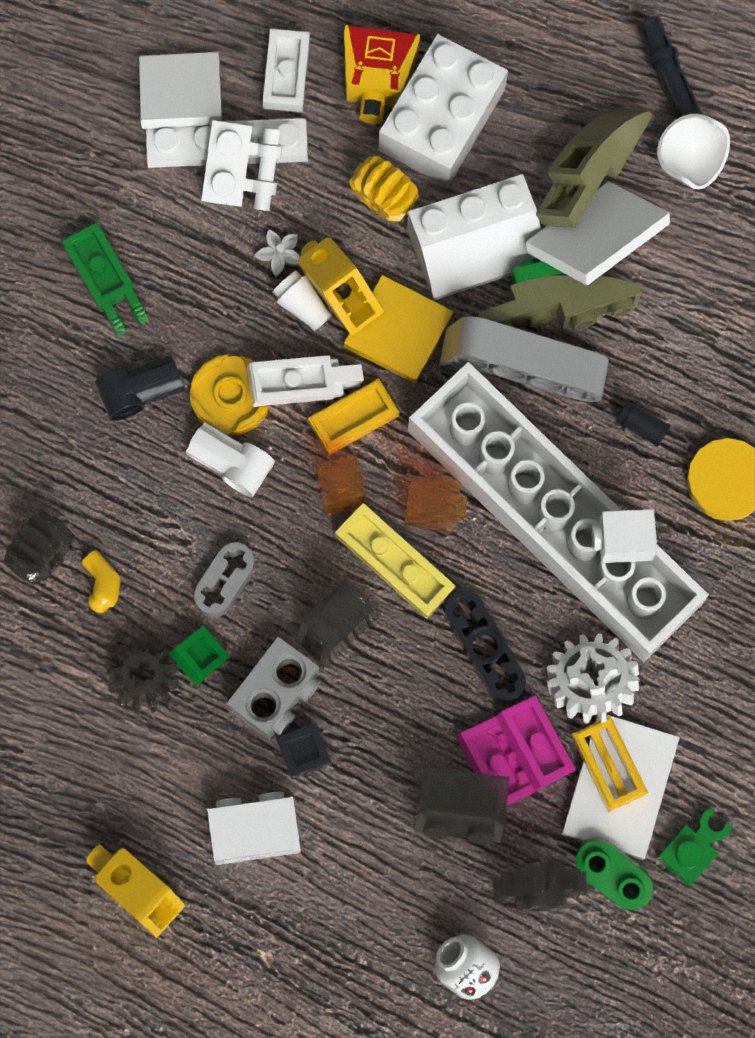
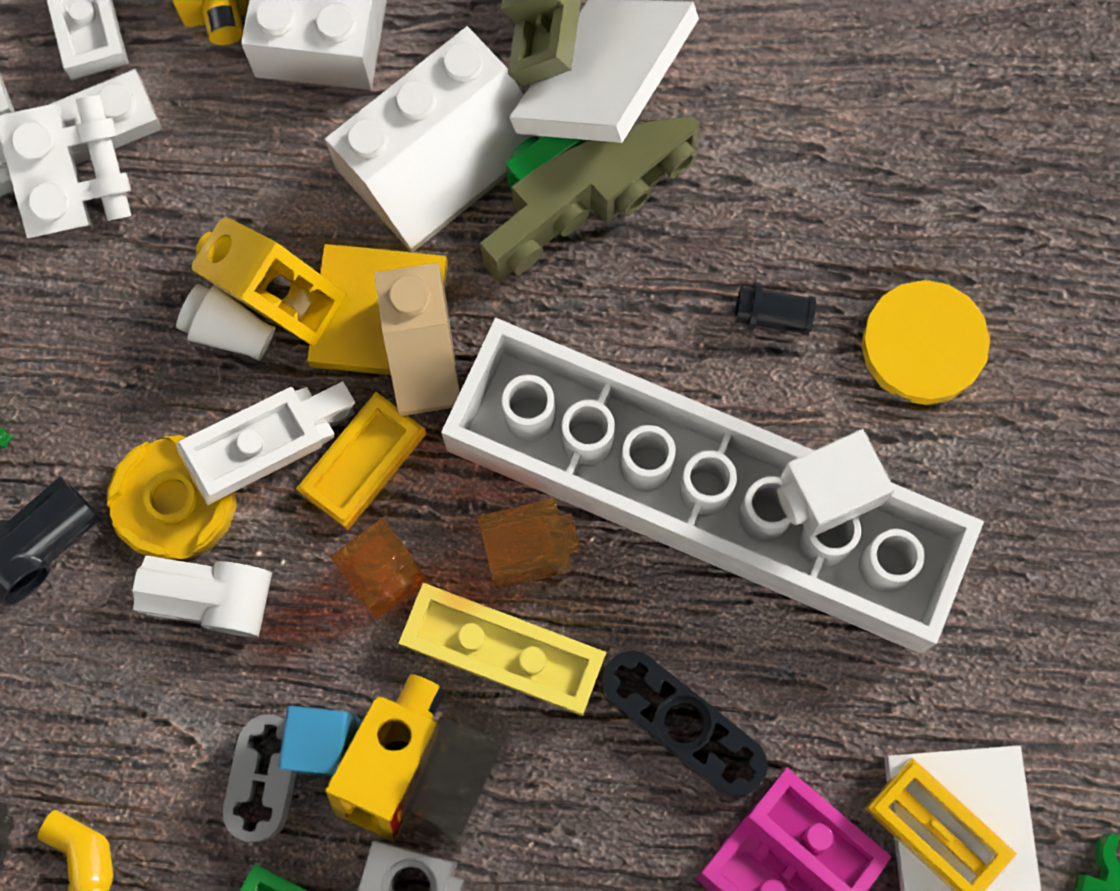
camera: 15 degrees left, 0 degrees up
white plant [254,229,300,278] -> none
yellow gear [349,156,419,222] -> none
light grey beam [438,316,609,402] -> none
white gear [547,634,639,723] -> none
none -> dark azure piece [278,706,361,777]
none -> yellow torso [326,674,445,842]
none -> tan slope [374,263,460,416]

